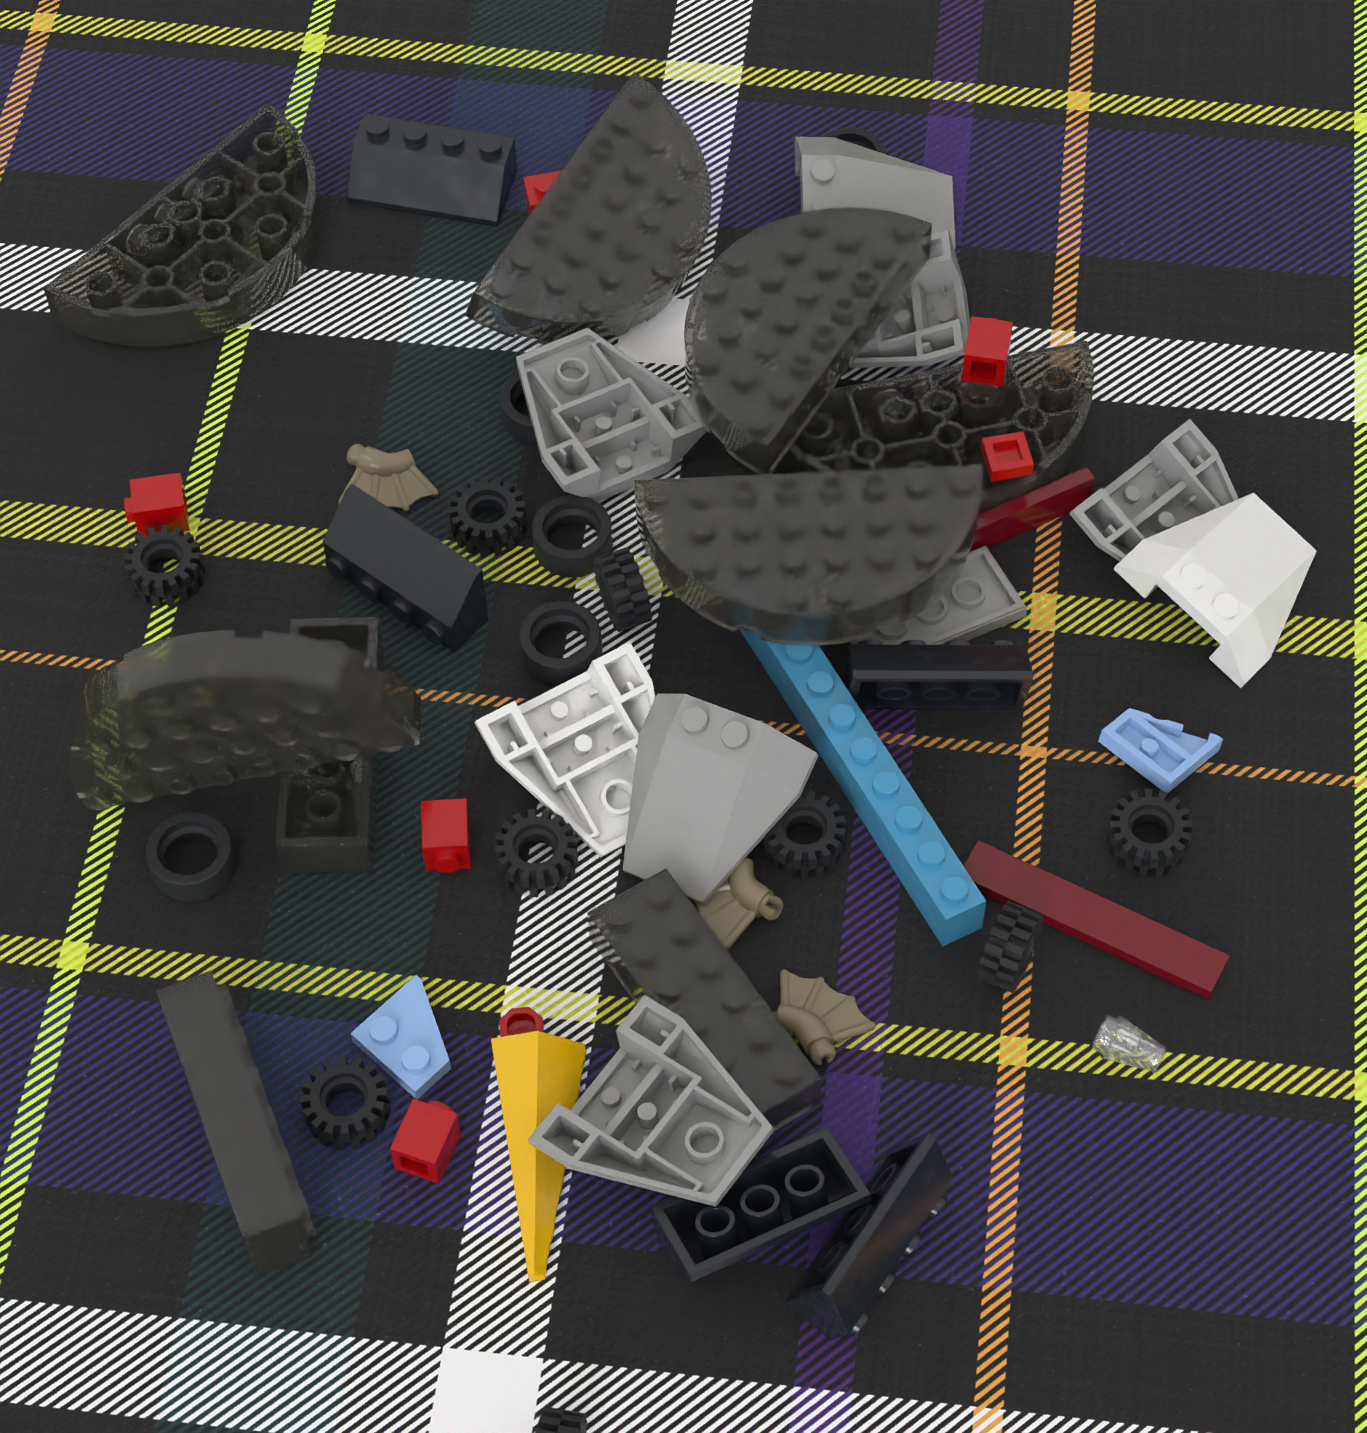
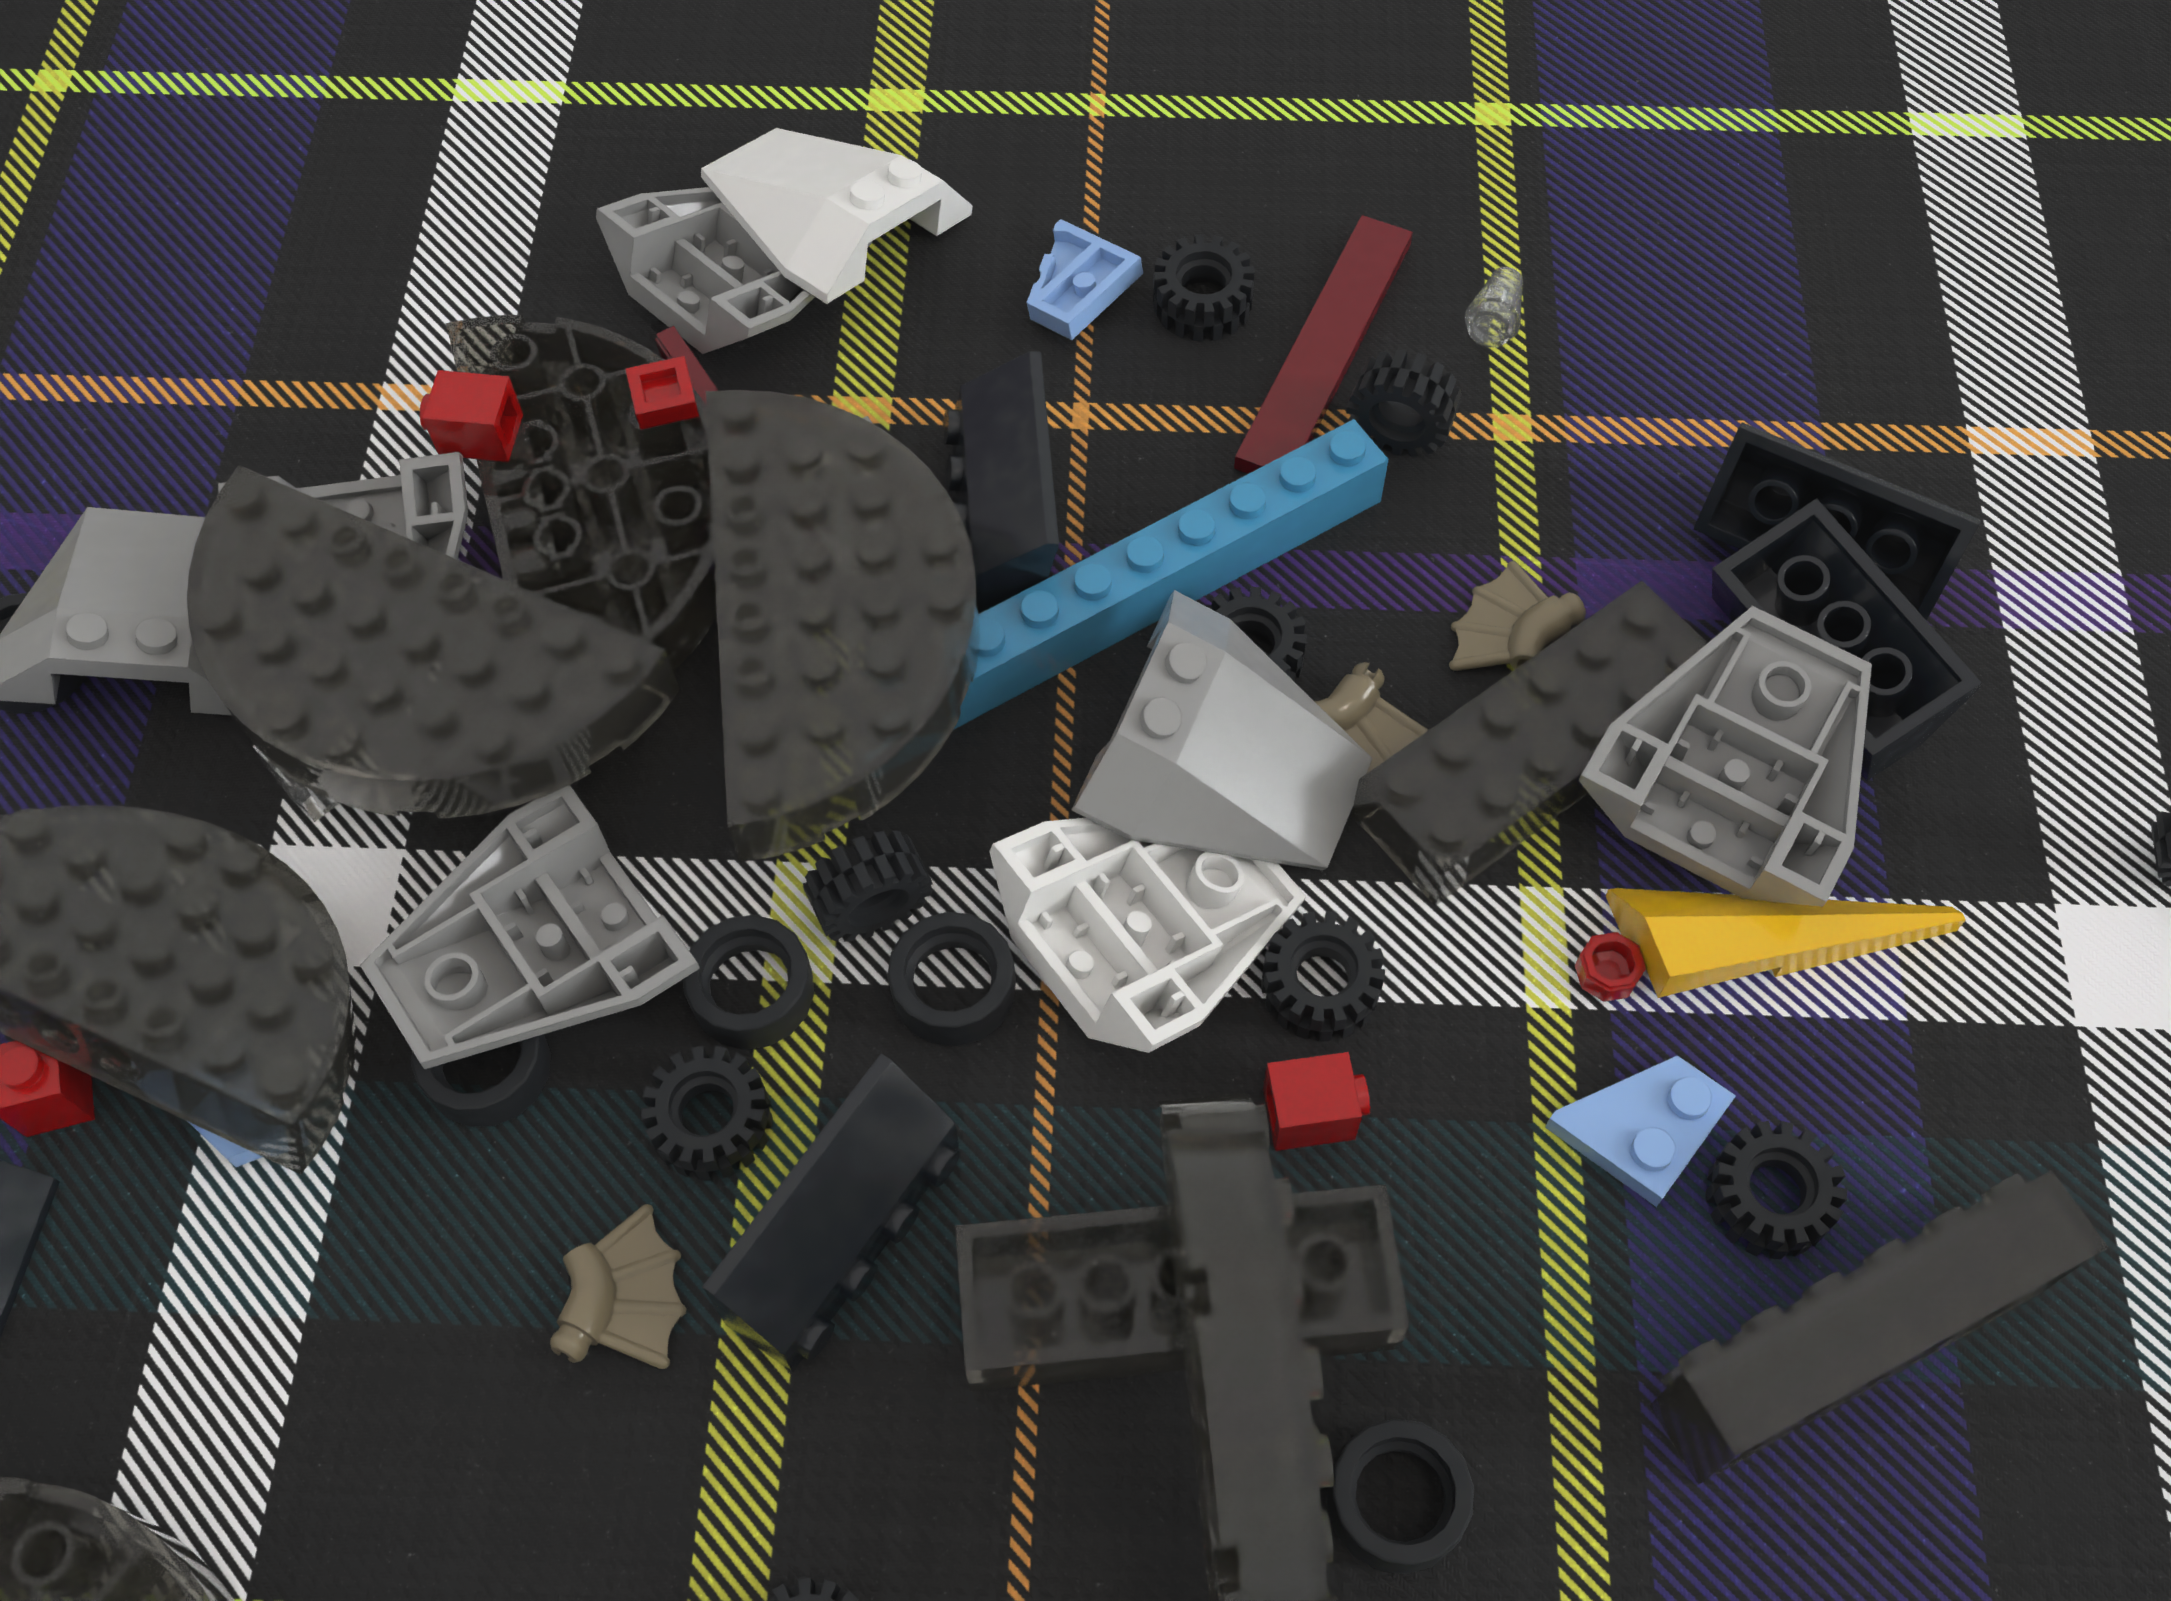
camera: 95 degrees left, 5 degrees up
red brick [390,1099,461,1184] -> none

